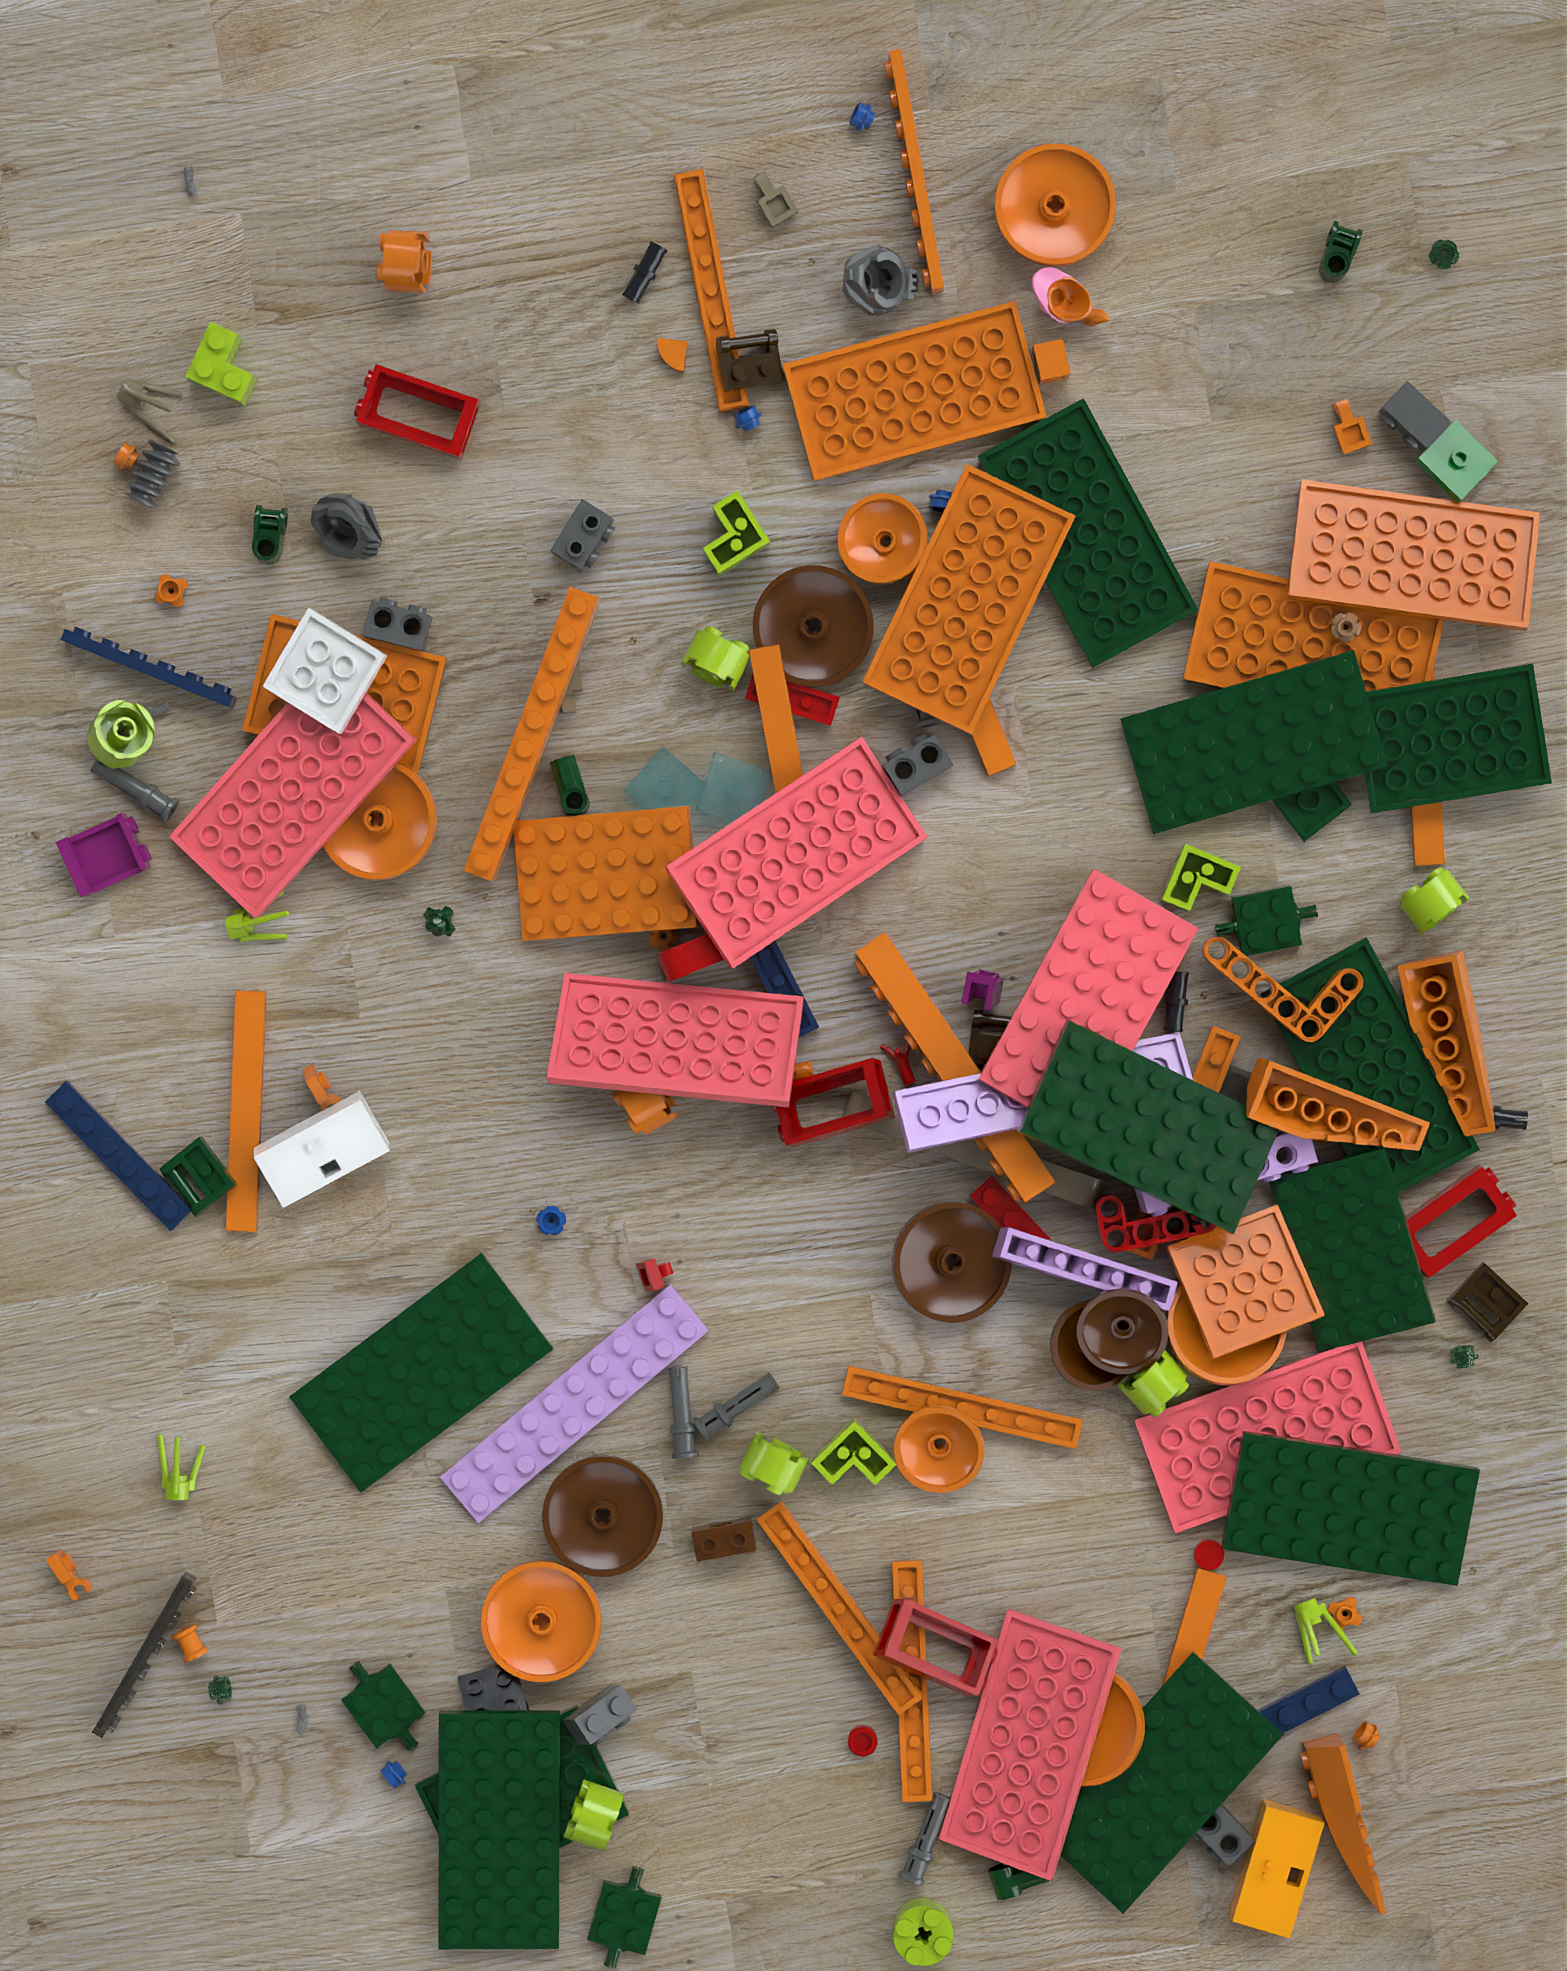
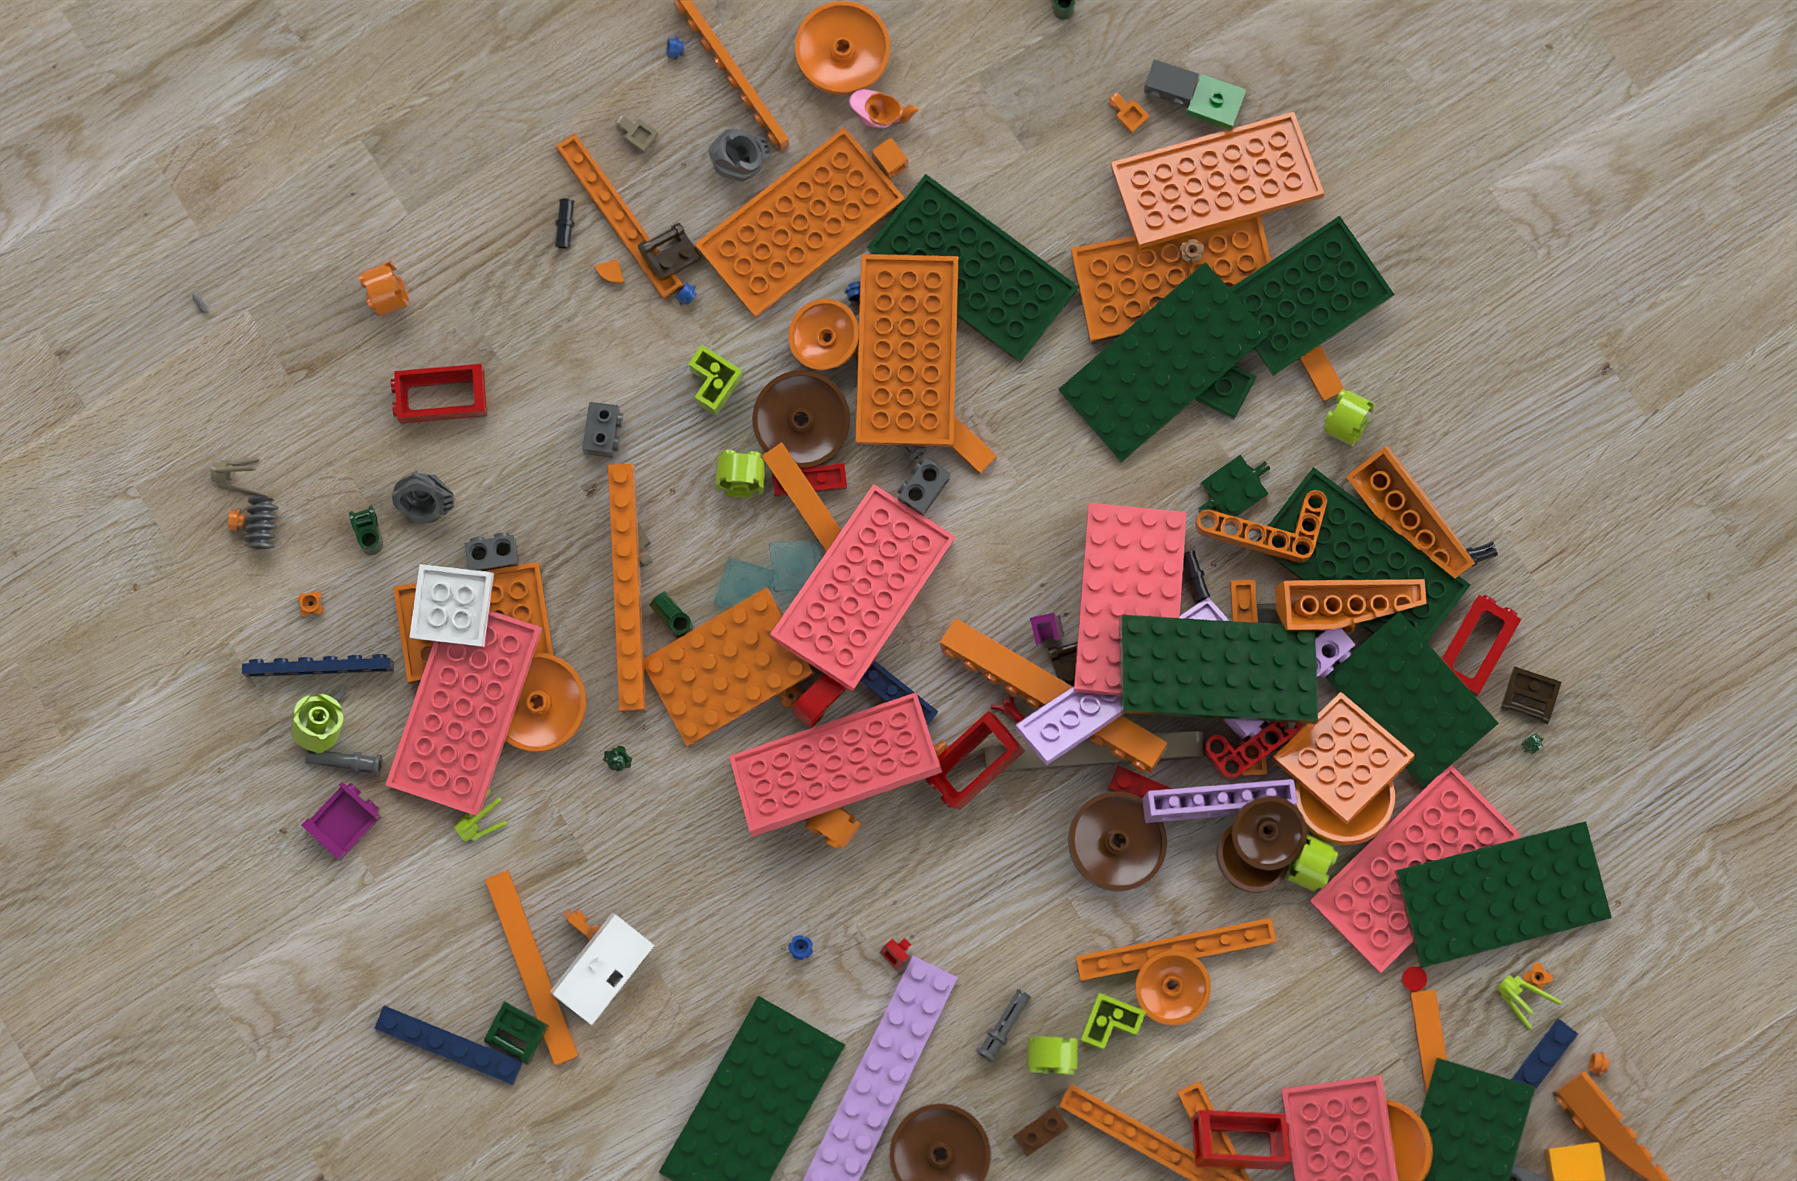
camera: 25 degrees left, 10 degrees down
lime brick [185,321,257,406] -> none
dark grey pin [668,1366,699,1459] -> none
lime brick [1159,844,1241,911] -> none

